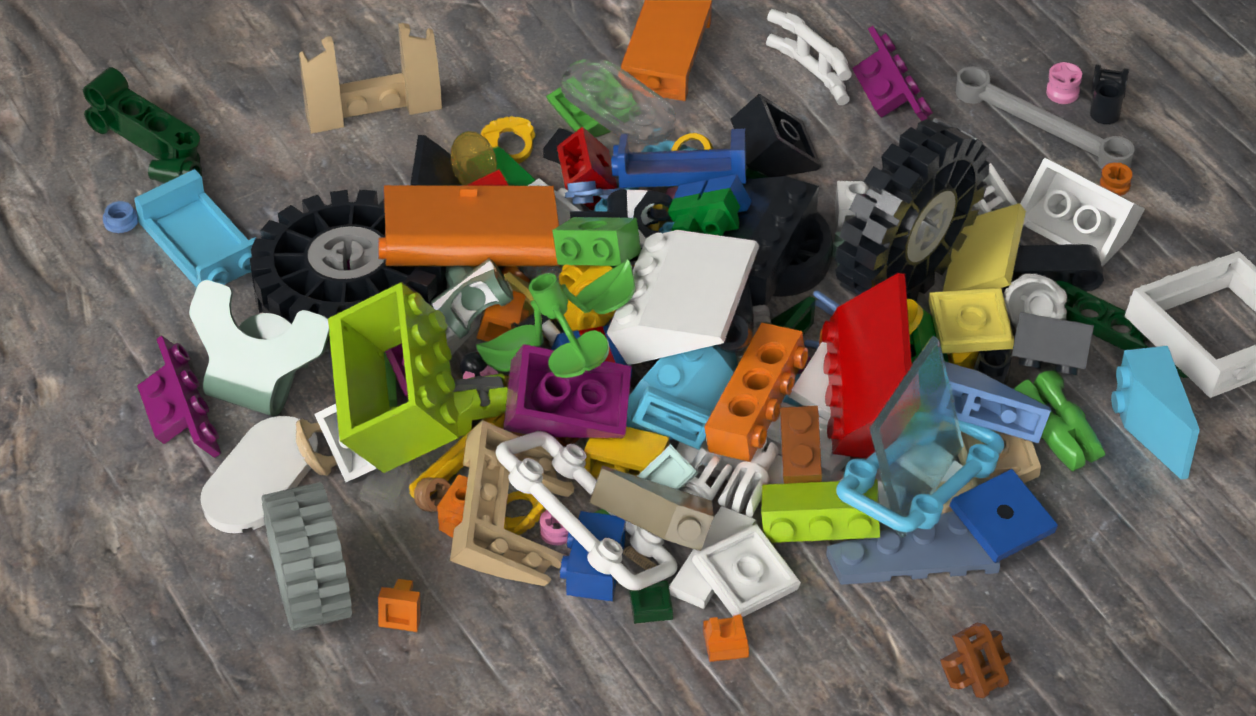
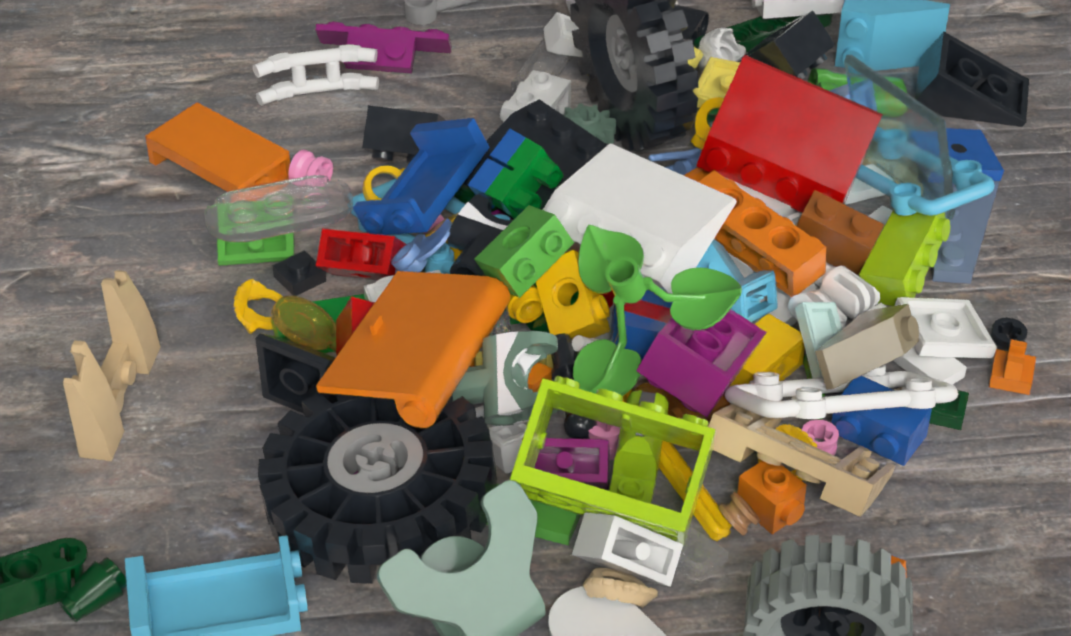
camera: 65 degrees left, 5 degrees down
none -> bright pink wheel [288,149,333,193]
none -> black slope [915,32,1029,127]
none -> black bush [990,317,1027,351]

